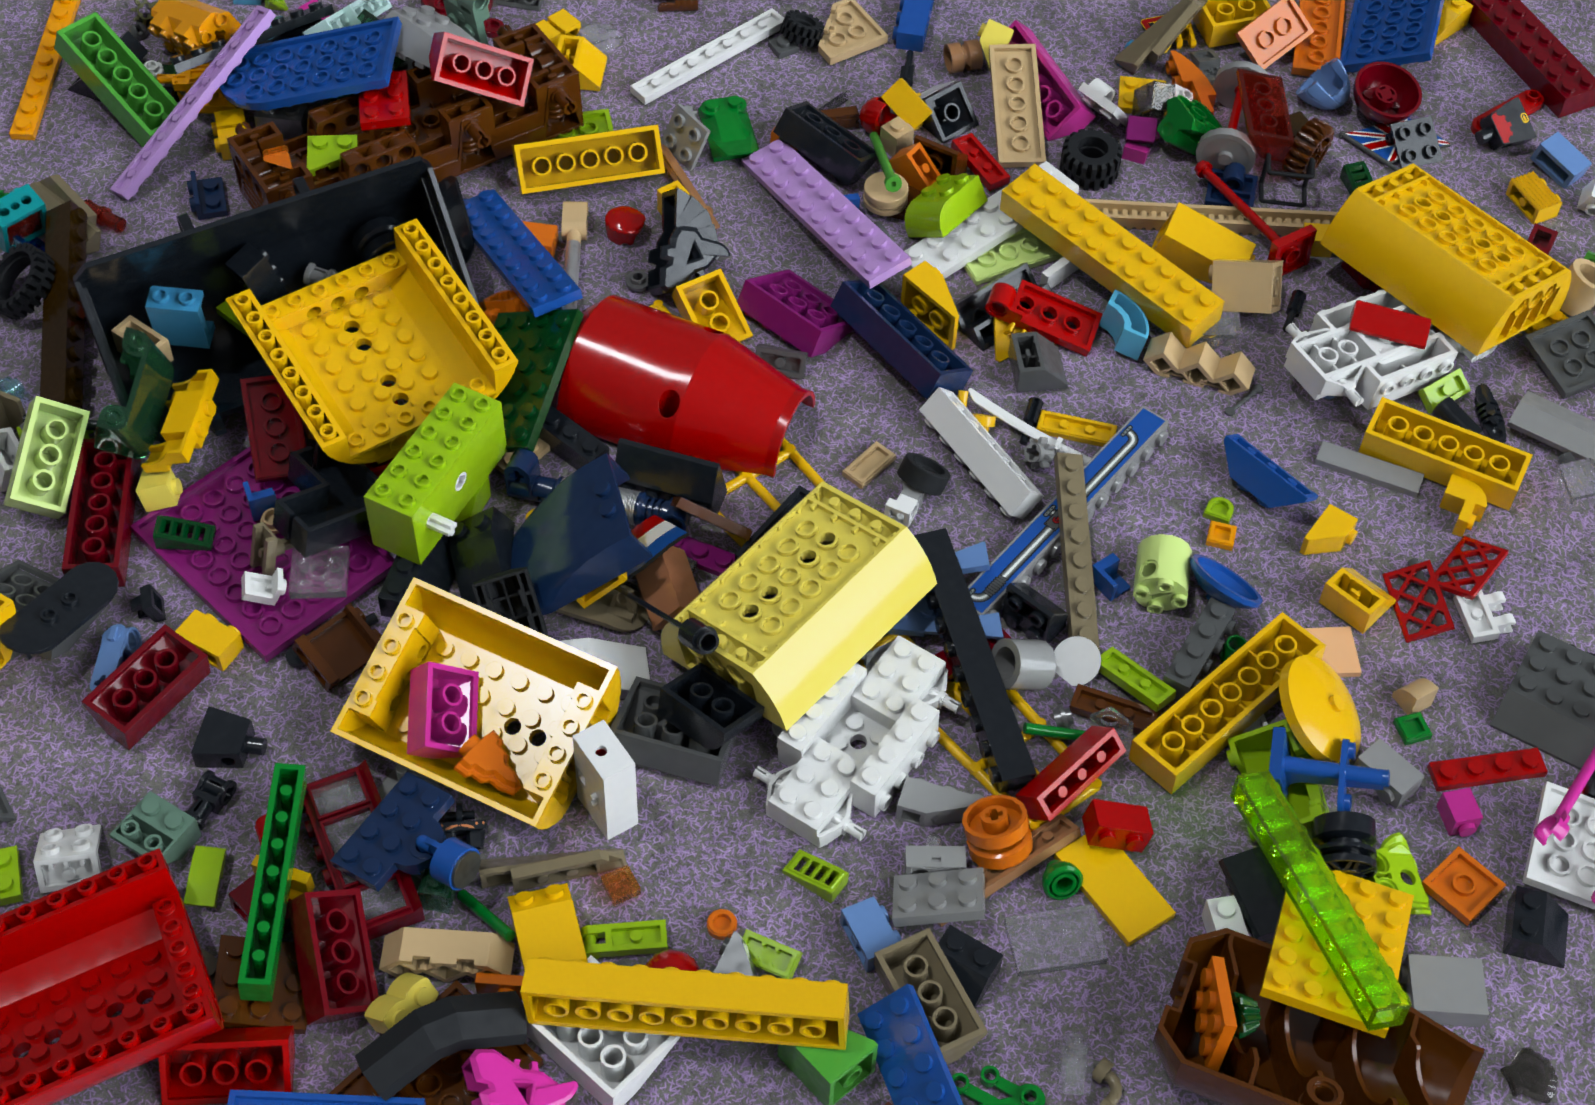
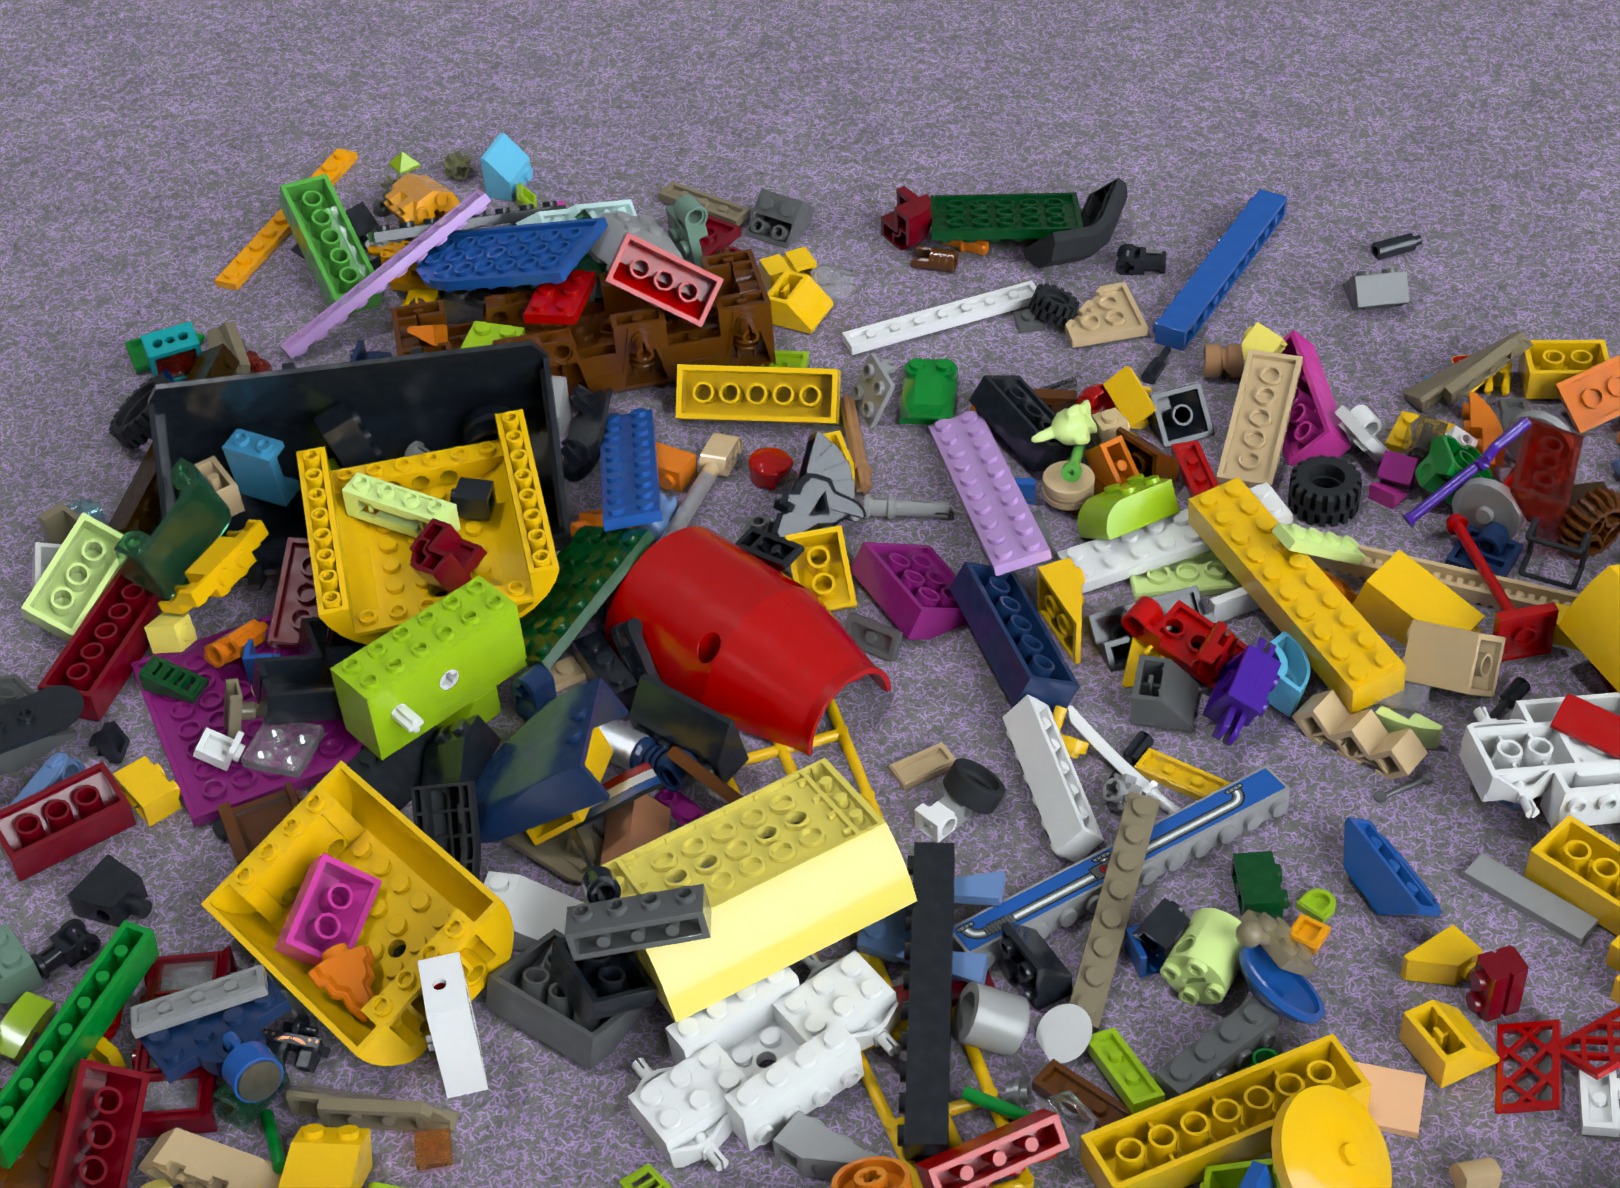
camera: 25 degrees right, 10 degrees down
none -> light grey tile [130,964,269,1039]
none -> orange rock [204,619,269,668]
none -> yellowish green brick [342,472,461,538]
none -> dark red brick [409,518,487,592]
none -> black brick [450,477,497,521]
none -> dark grey brick [565,884,712,961]
none -> black plate [611,618,663,683]
none -> black slope [735,526,805,571]
none -> light grey pin [864,494,949,520]
none -> yellowish green animal [1031,400,1098,446]
none -> black brick [1132,898,1191,957]
none -> red arm [1192,621,1240,679]
none -> dark purple brick [1202,636,1281,746]
none -> dark green brick [1231,851,1289,919]
none -> dark tan plate [1236,909,1318,977]
none -> yellowish green plate [1271,522,1366,565]
none -> yellowish green slope [1375,705,1443,749]
none -> dark purple piece [1402,417,1532,528]
none -> dark red brick [1466,945,1529,1022]

